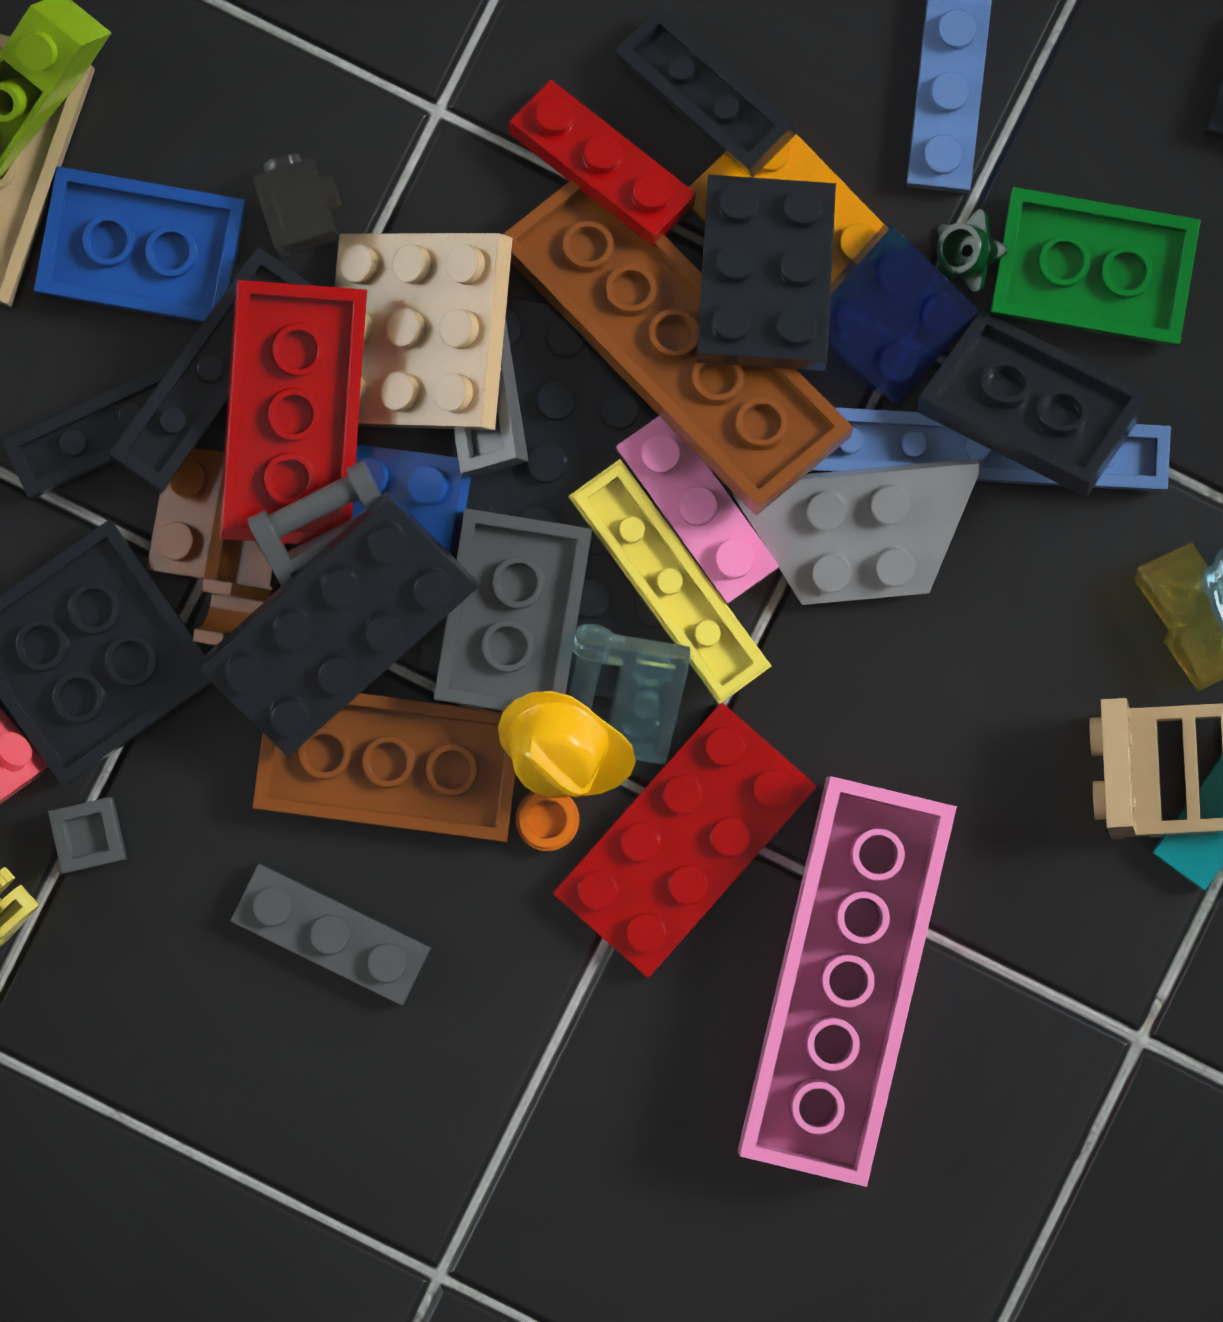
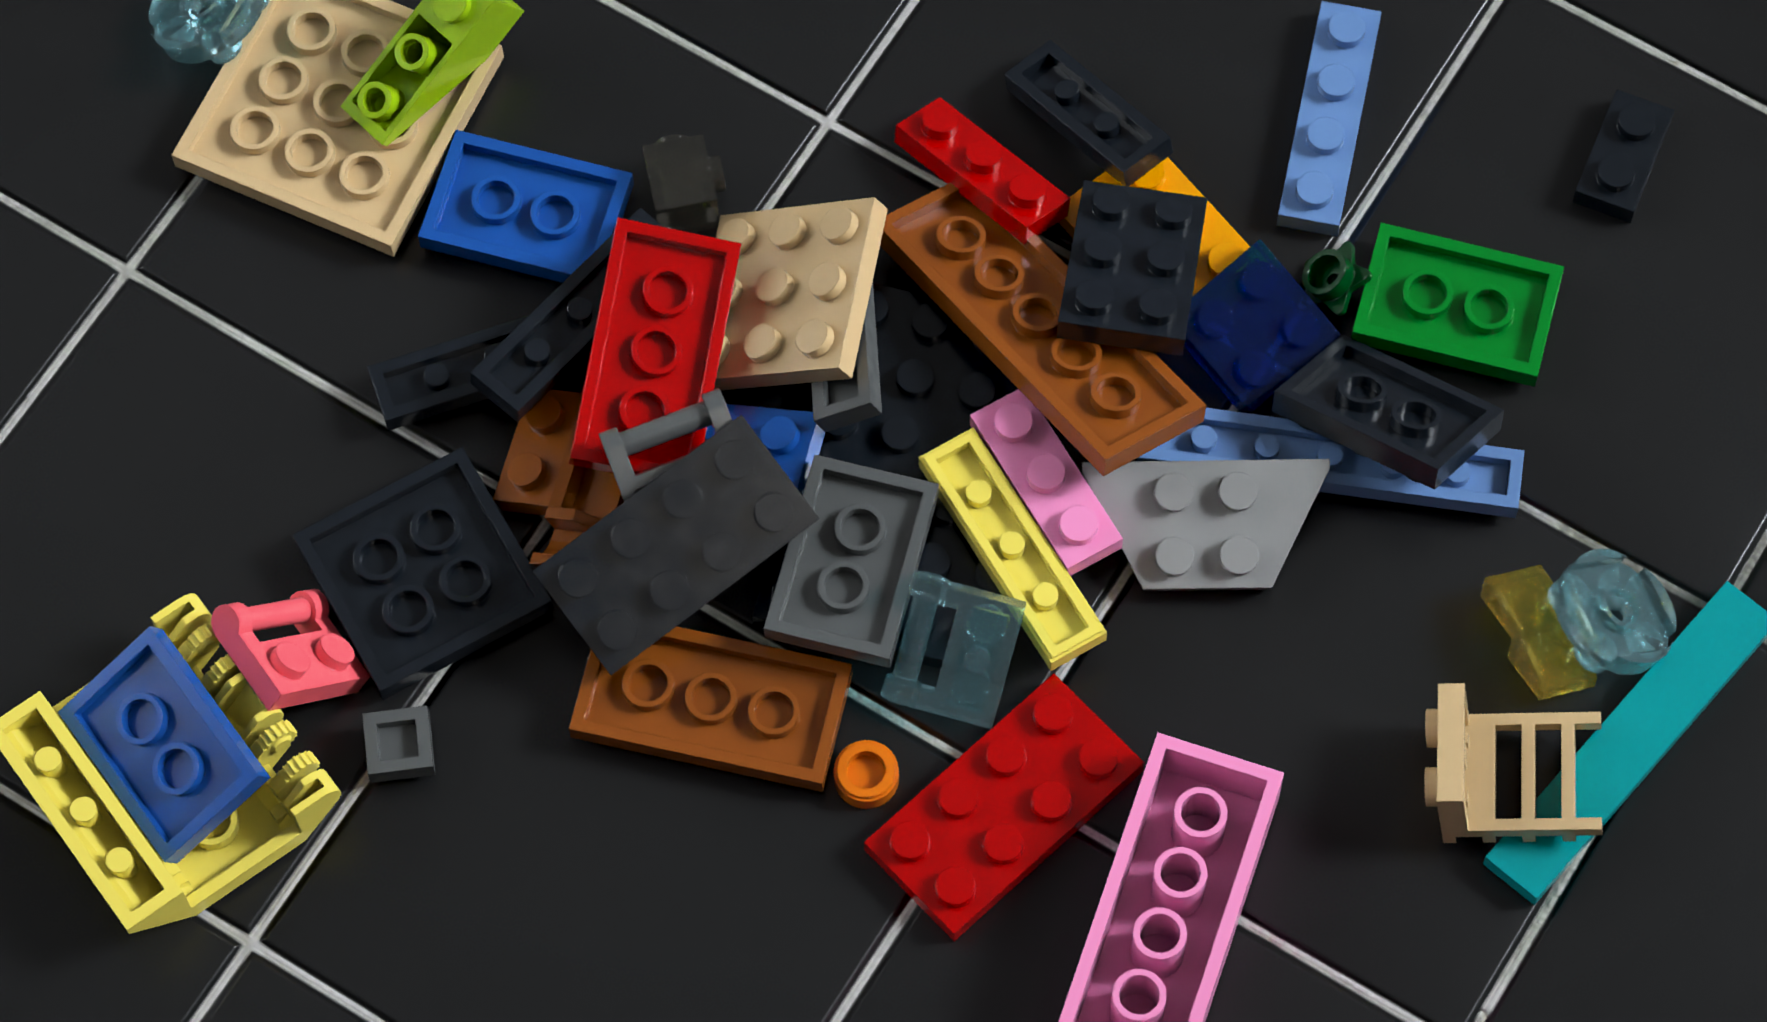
camera: 10 degrees right, 20 degrees down
dark grey plate [230,864,432,1006] -> none
yellow piece [498,691,636,798] -> none

